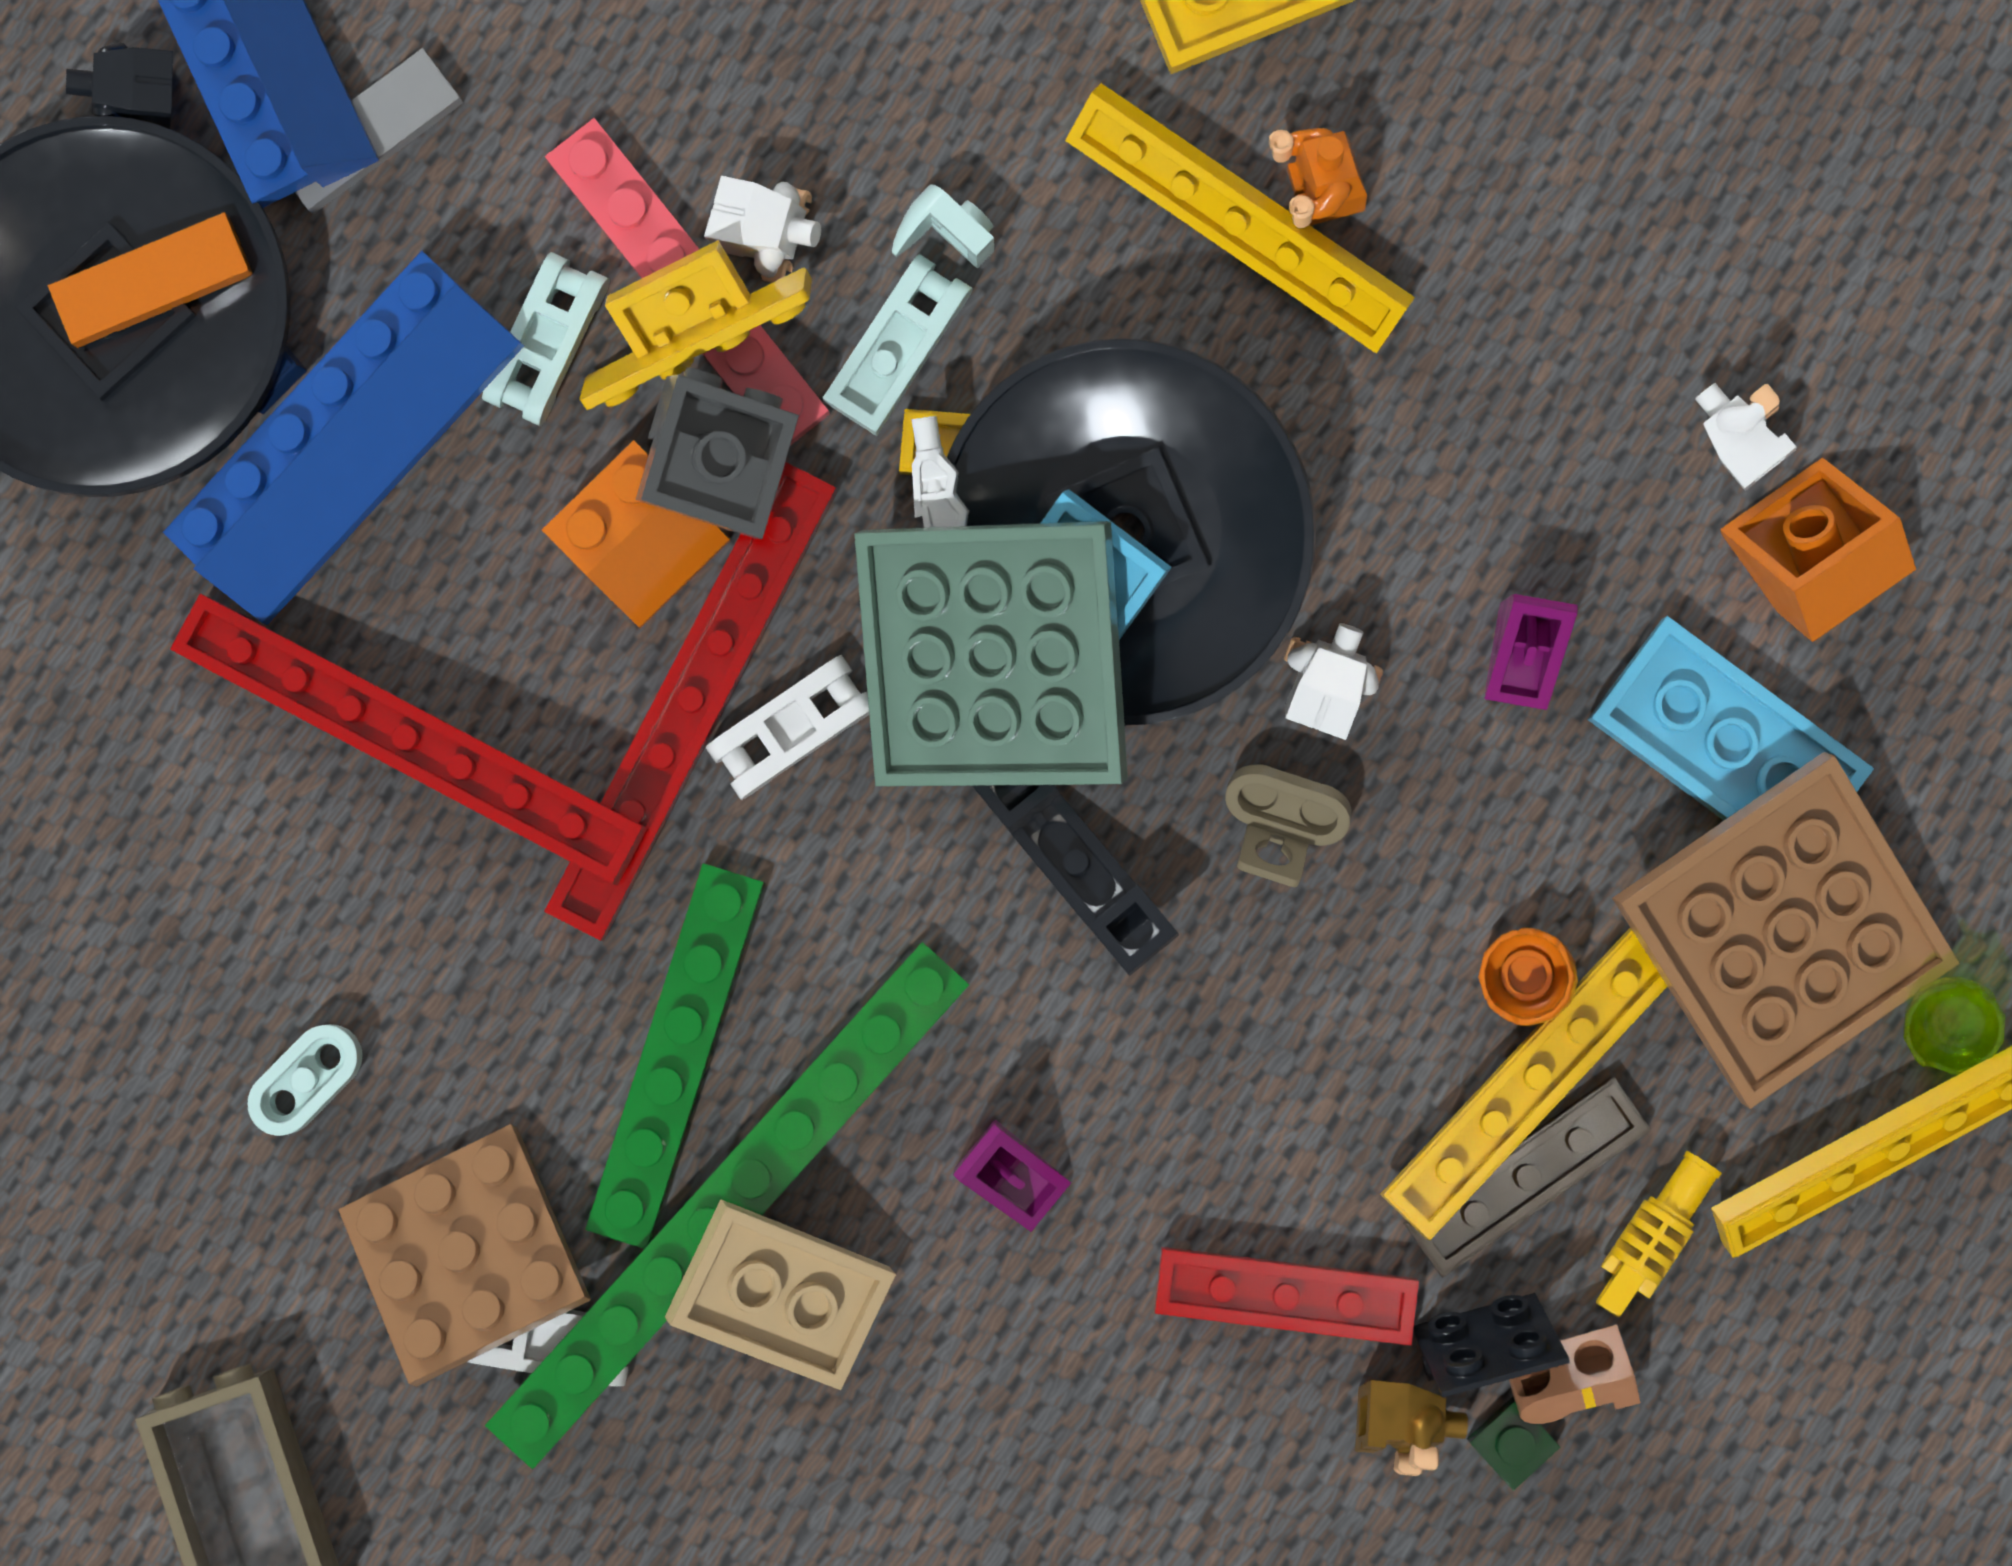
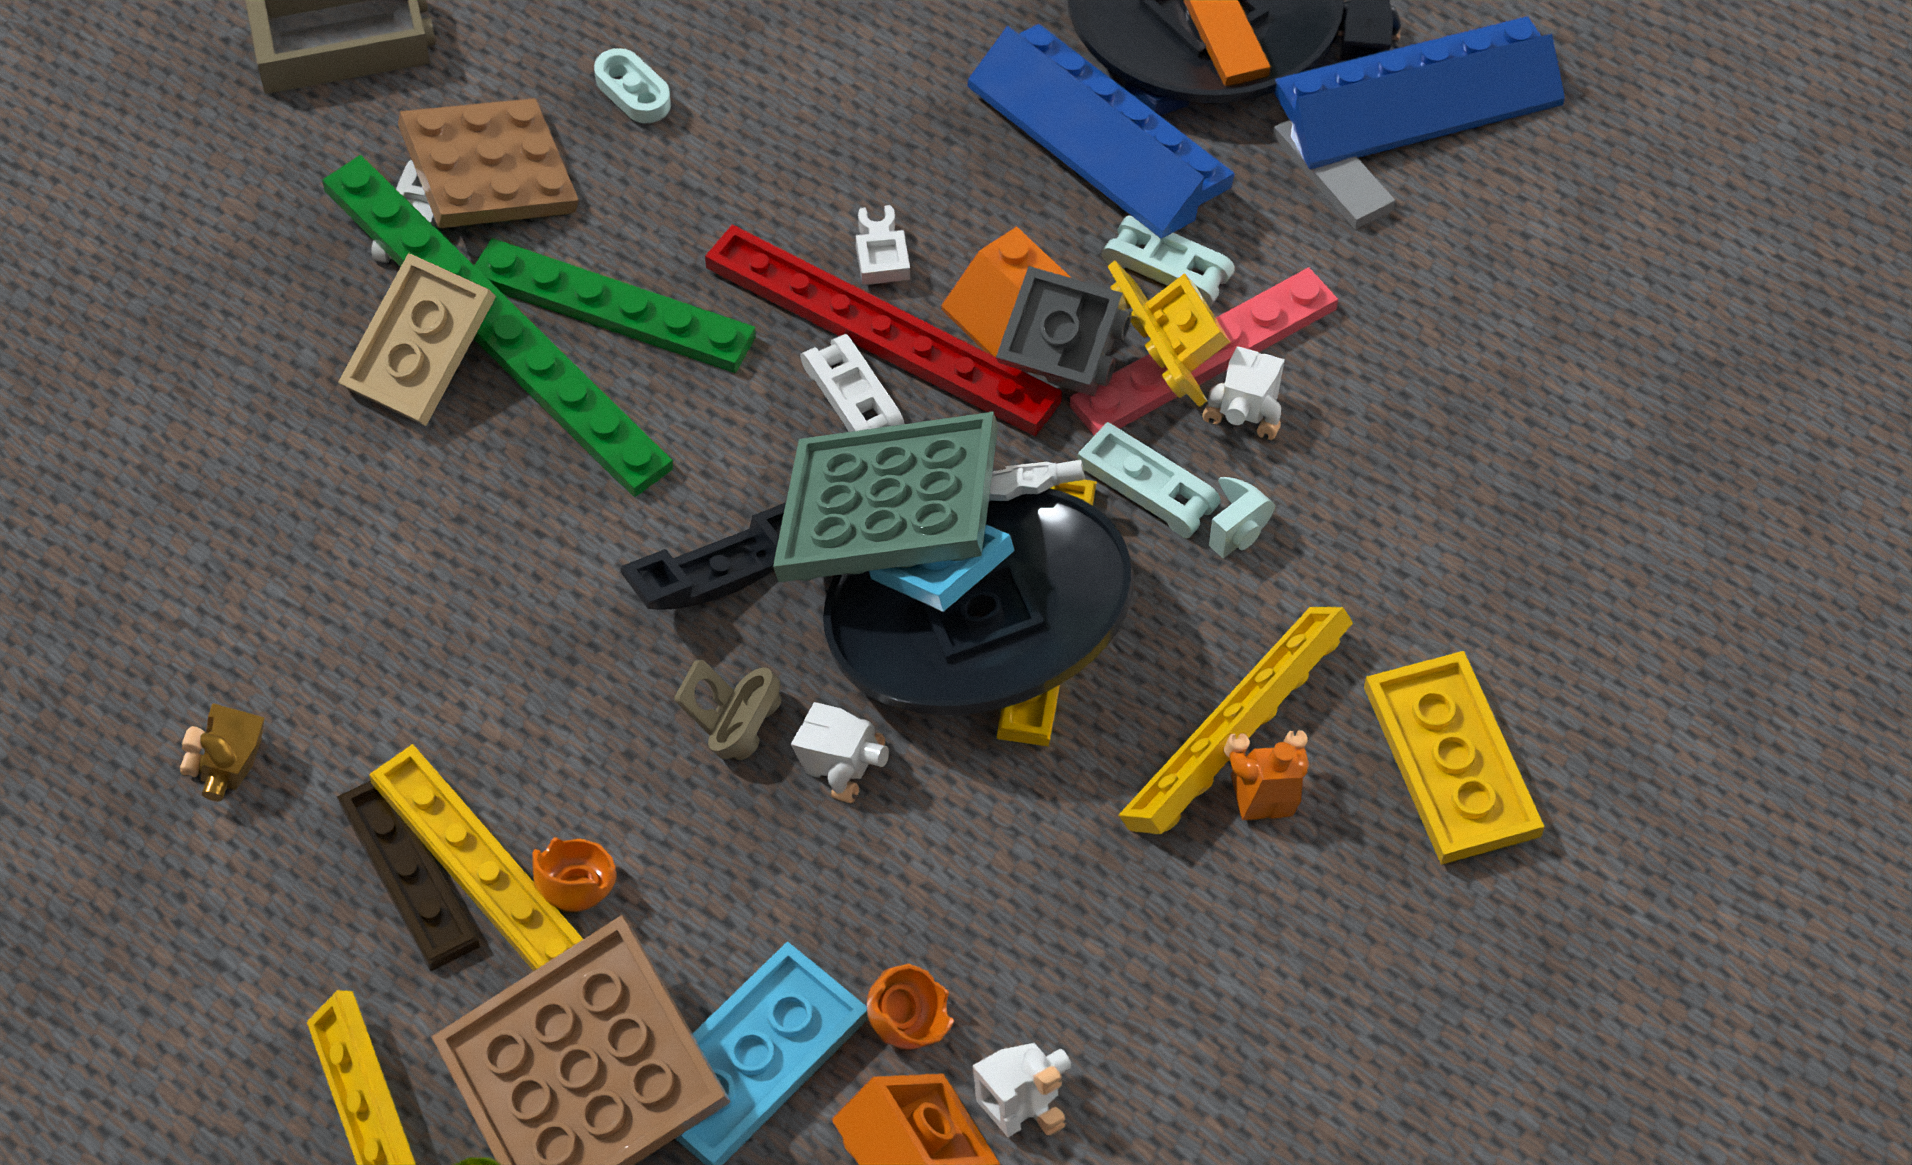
camera: 90 degrees right, 30 degrees down
red plate [170,593,648,886] -> none
magenta slope [953,1119,1071,1232] -> none
red plate [1154,1247,1419,1346] -> none
black hinge [1413,1293,1570,1398] -> none
dark green plate [1467,1396,1561,1491] -> none
magenta slope [1484,594,1578,710] -> none
nougat leg [1509,1324,1641,1424] -> none
yellow hinge [1596,1151,1722,1317] -> none
none -> white plate [856,205,910,285]
none -> orange hair [867,963,954,1050]

